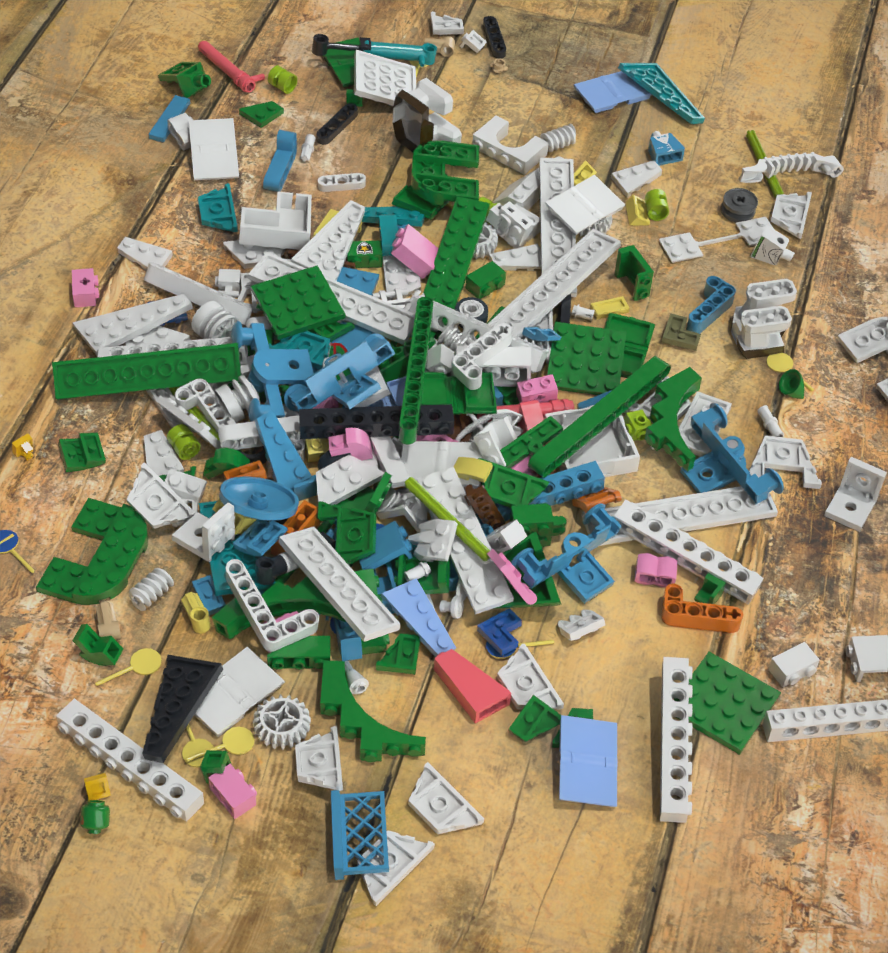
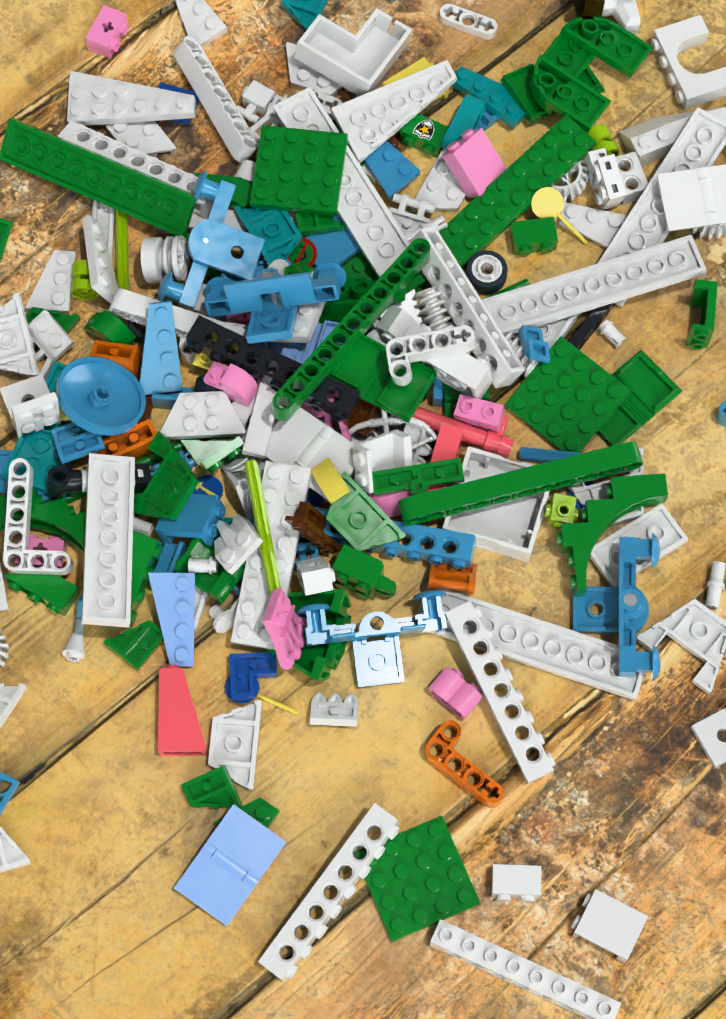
camera: 35 degrees right, 20 degrees up
white beam [175,379,236,432] -> none
white wheel [191,301,239,339] -> none
green arch [320,660,426,762] -> none
white wing [408,762,484,835] -> none
light yellow tile [590,296,630,320] -> none
olive plate [662,313,701,351] -> none
green panel [694,573,726,604] -> none
none -> light yellow piece [531,187,588,244]

